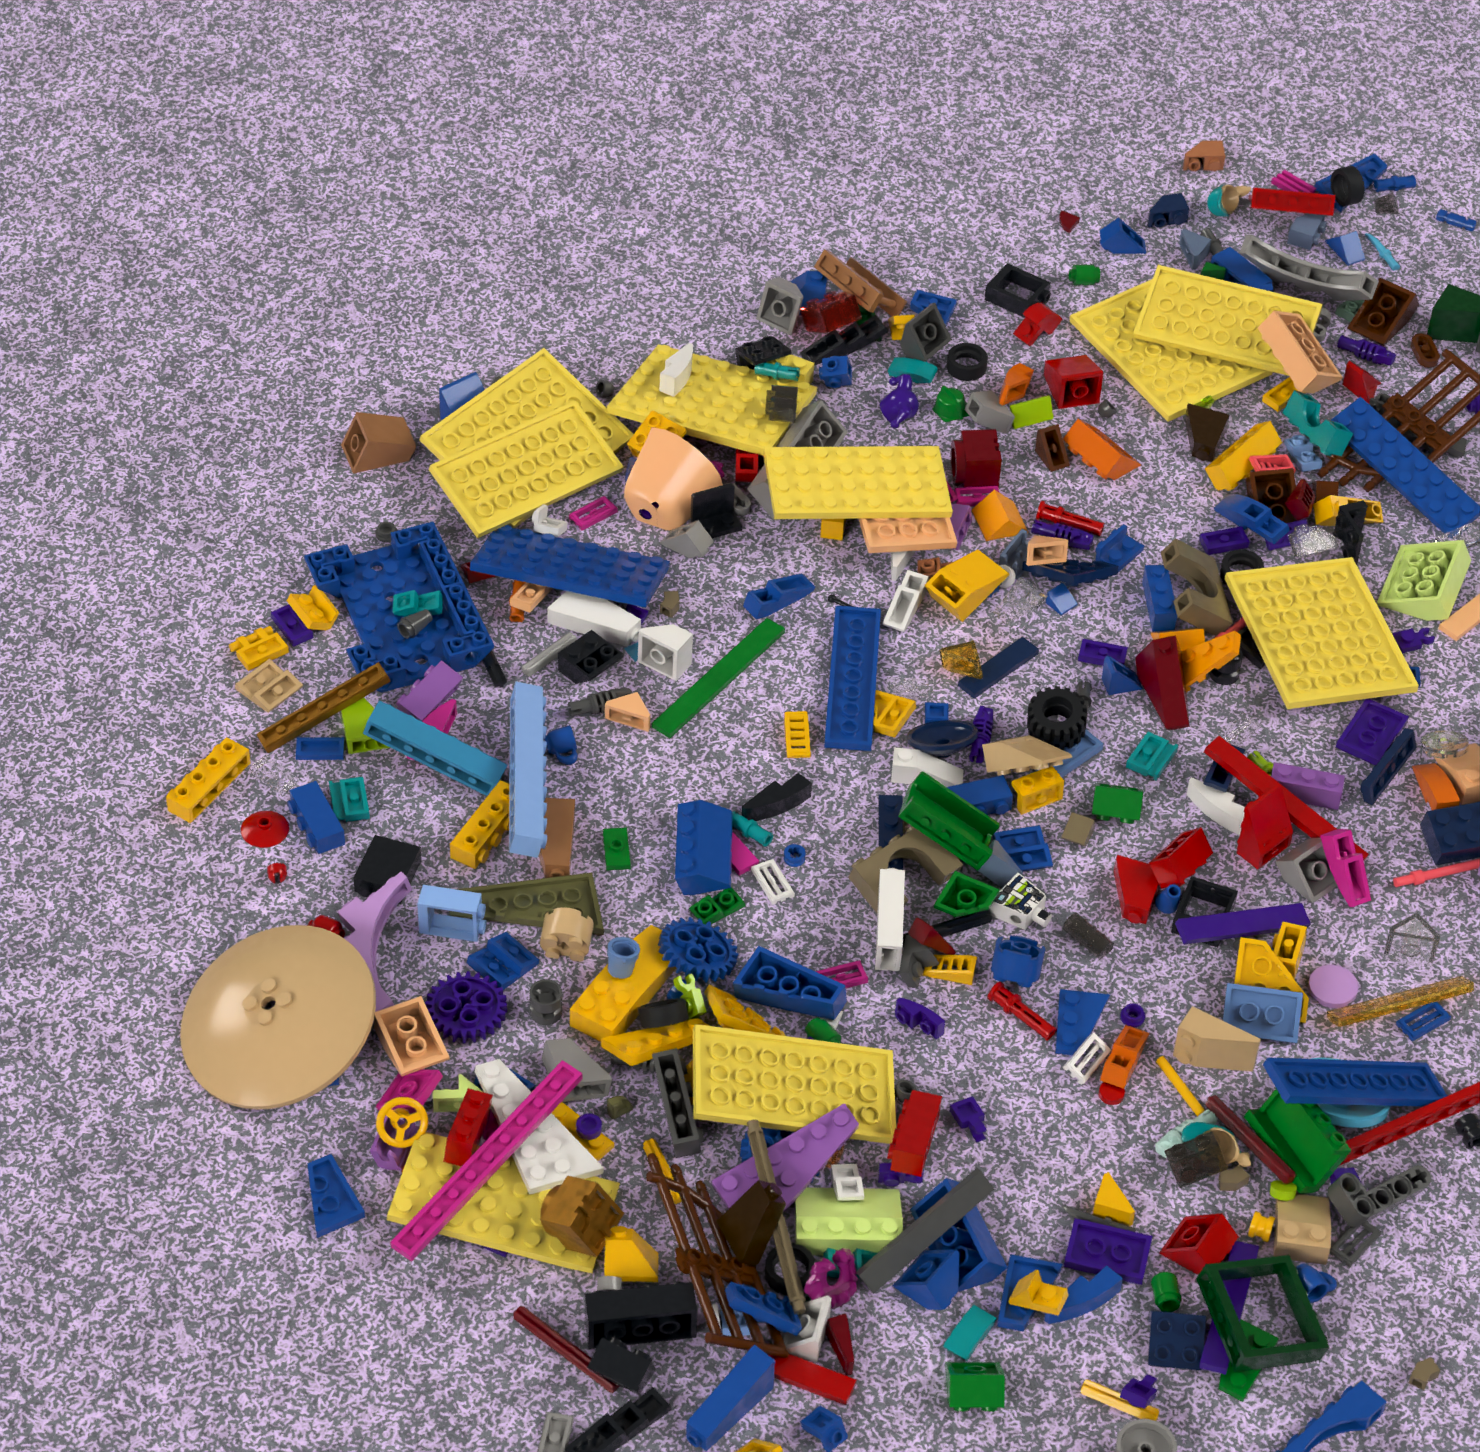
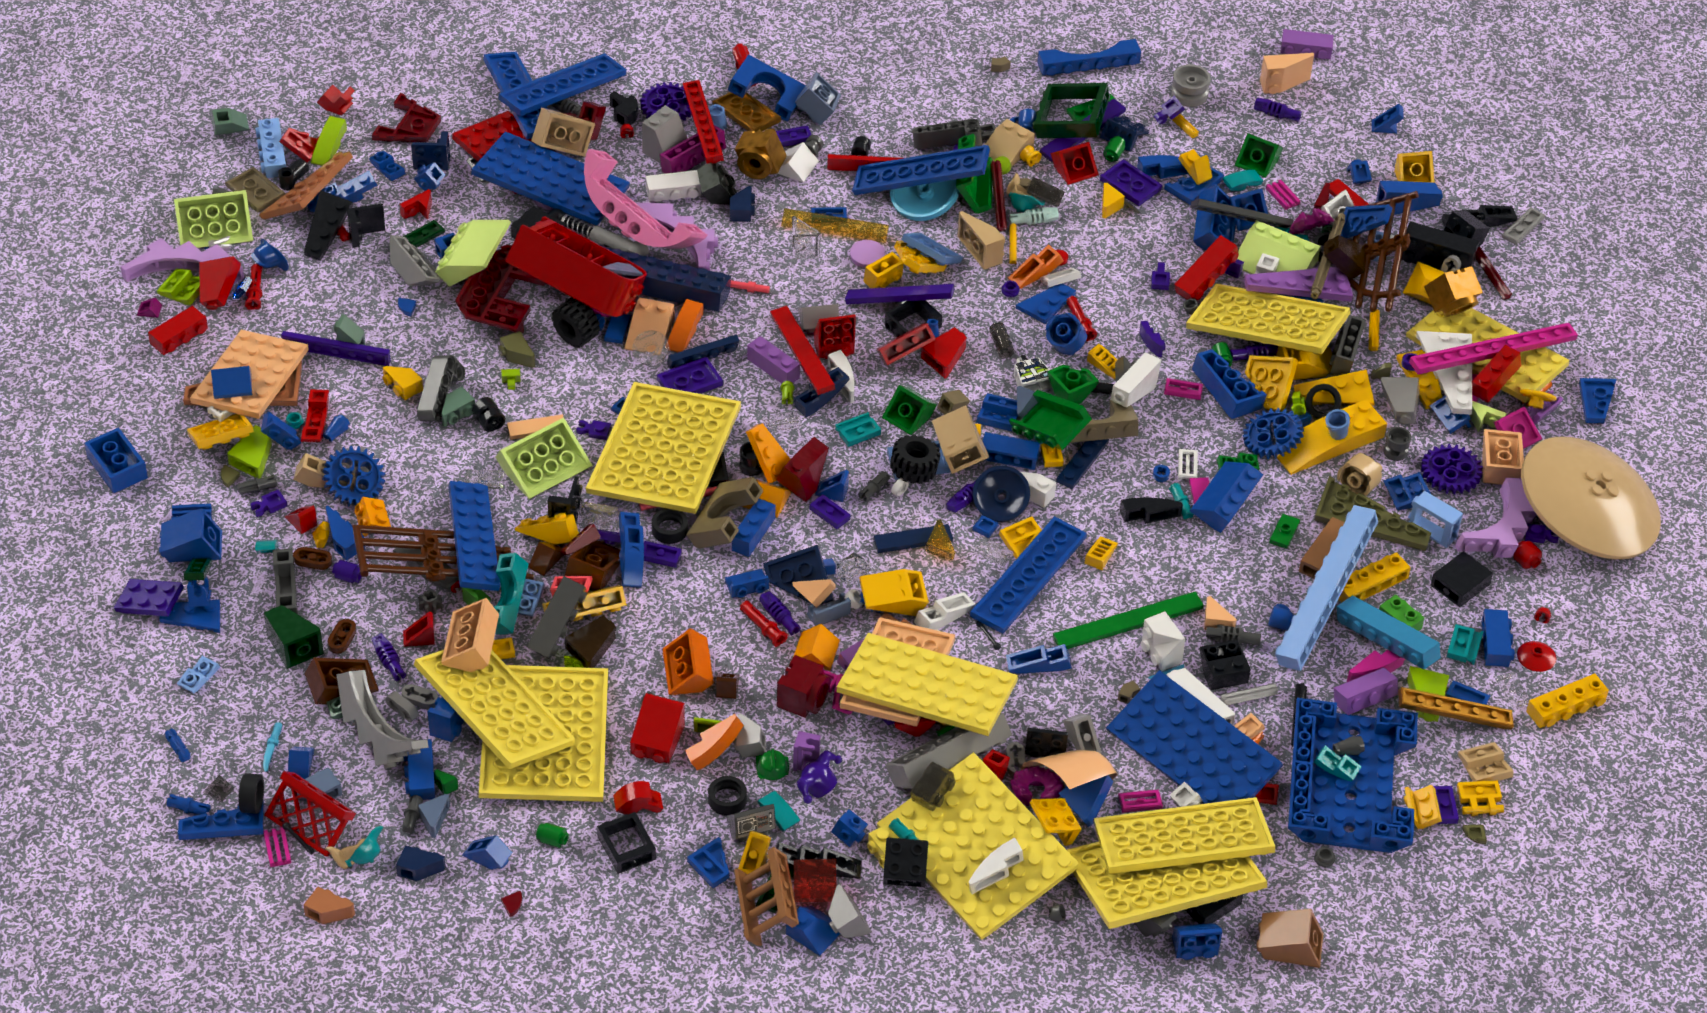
camera: 150 degrees left, 0 degrees up
dark red slope [908,917,956,955] -> none
dark pink slope [1320,829,1371,907] -> none
none -> dark grey brick [527,576,587,659]
none -> medium lavender hinge [793,731,821,771]
none -> dark pink tile [1266,180,1300,210]
none -> bright green brick [1379,595,1425,631]
none -> olive tile [1462,825,1487,844]

